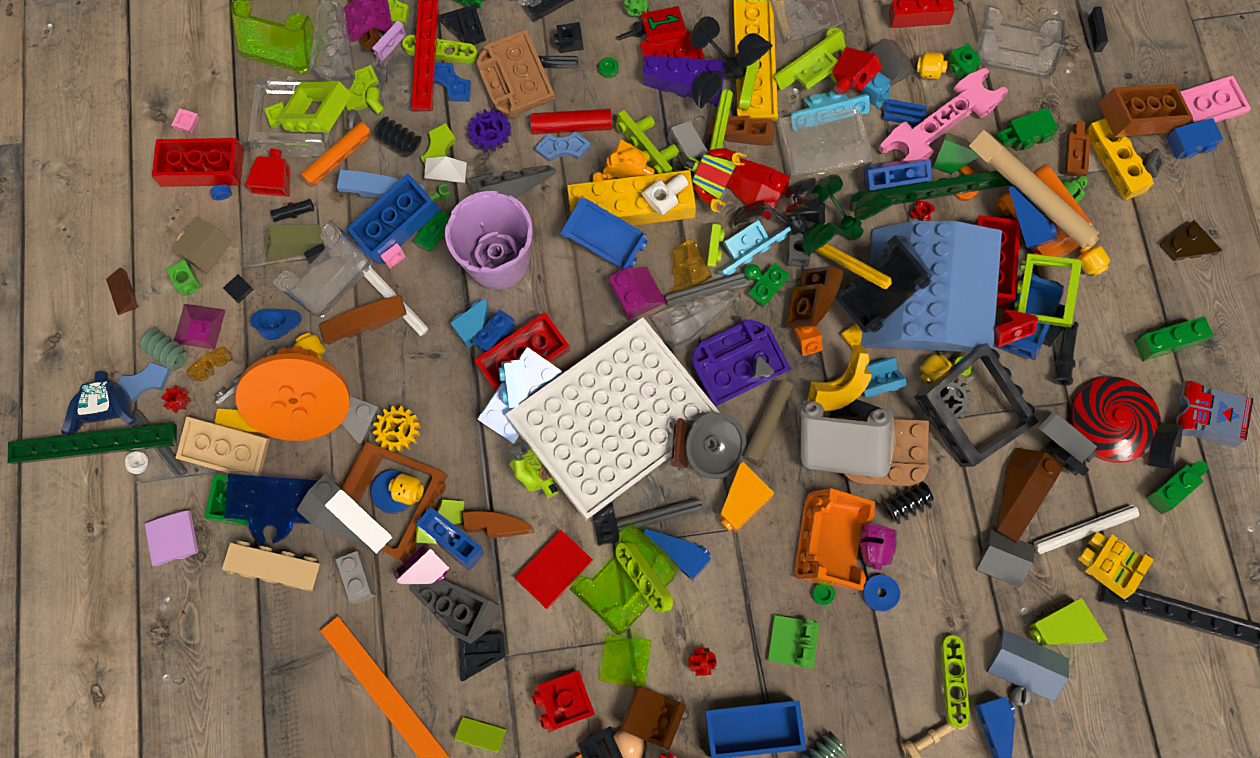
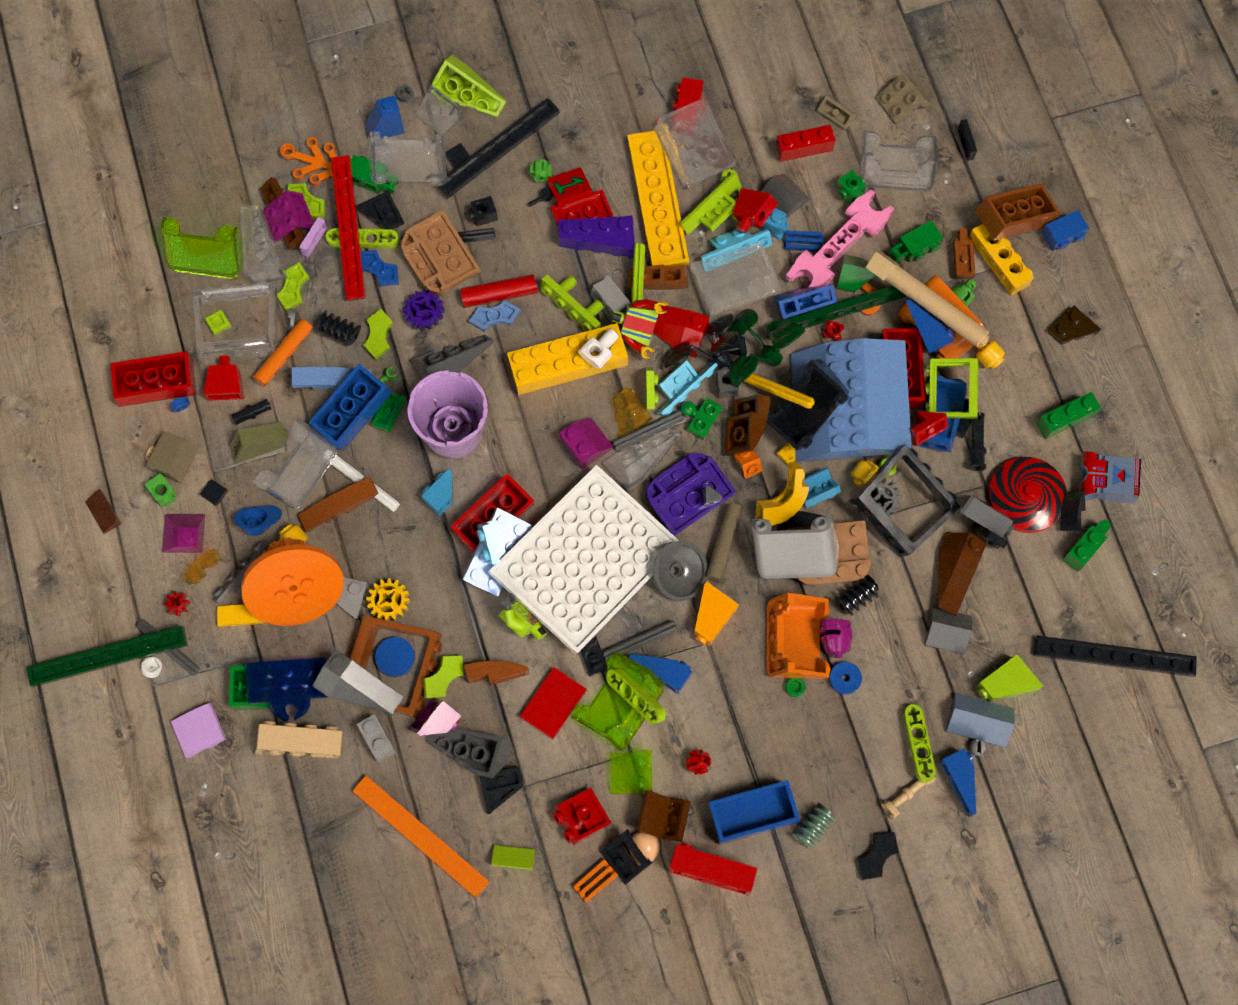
camera: 15 degrees left, 0 degrees up
dark blue torso [61,371,137,435] -> none
medium blue tile [118,362,171,402] -> none
sand green piece [140,327,189,371] -> none
bright pink tile [171,108,200,134] -> none
tan plate [176,417,270,481] -> none
lime window [277,81,352,133] -> none
black tile [304,243,331,267] -> none
lime arm [366,86,385,115] -> none
bright pink tile [381,243,406,269] -> none
yellow head [389,474,424,505] -> none
blue slope [416,507,484,571] -> none
white slope [424,156,467,183] -> none
blue bracket [472,309,515,354] -> none
blue panel [560,195,648,270] -> none
light orange torso [592,139,655,182] -> none
green tile [599,57,619,78] -> none
copper slope [671,418,691,468] -> none
black plant [690,16,772,109] -> none
lime beam [739,59,760,110] -> none
bright green hinge [768,615,820,669] -> none
yellow head [917,52,948,80] -> none
white axle [1034,505,1139,554] -> none
yellow hips [1078,532,1154,600] -> none
dark grey slope [1142,148,1165,178] -> none
bright pink tile [1180,75,1251,124] -> none

